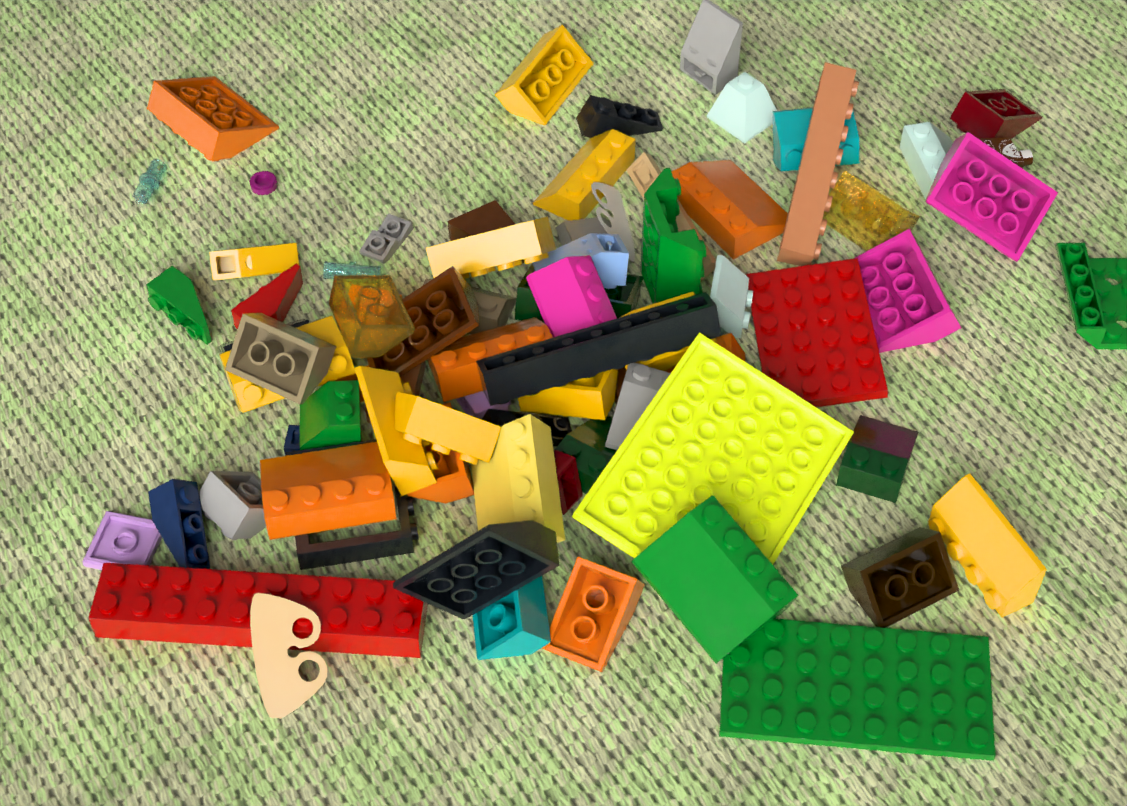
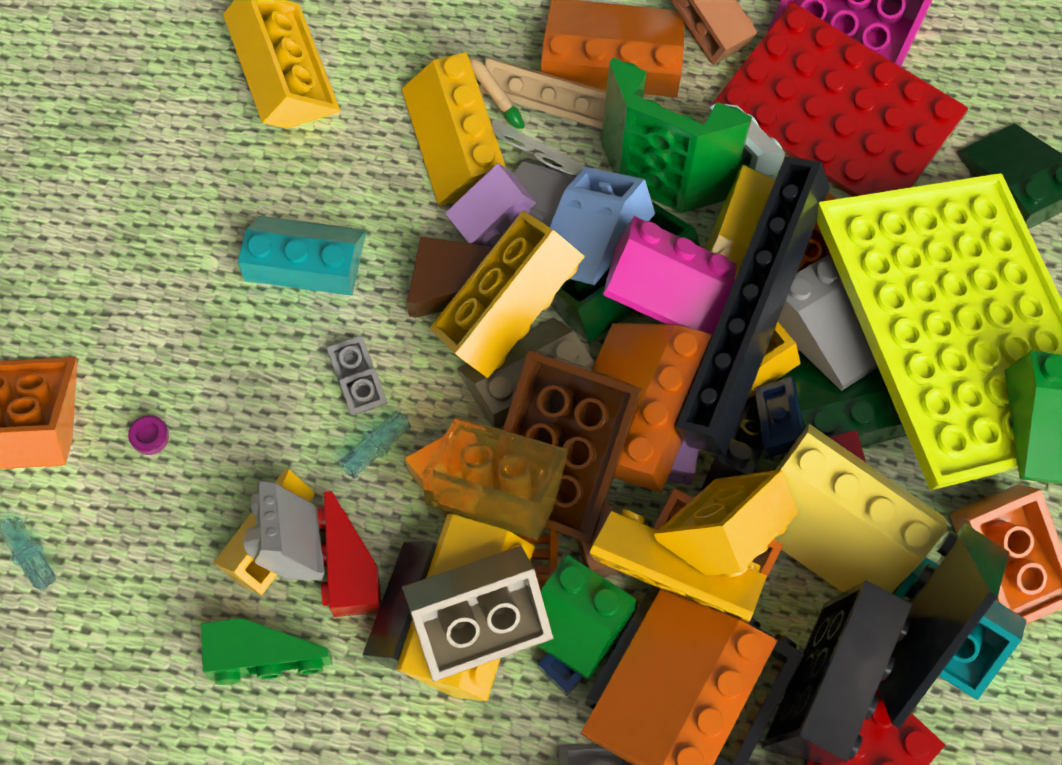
camera: 50 degrees left, 15 degrees up
black slope [576,95,663,138] -> none
none -> teal slope [238,216,366,296]
none -> light grey slope [243,481,325,580]
none -> lavender brick [446,163,537,247]
none -> tan piece [470,58,525,129]
none -> dark blue plate [754,377,804,458]
none -> black slope [761,580,912,765]

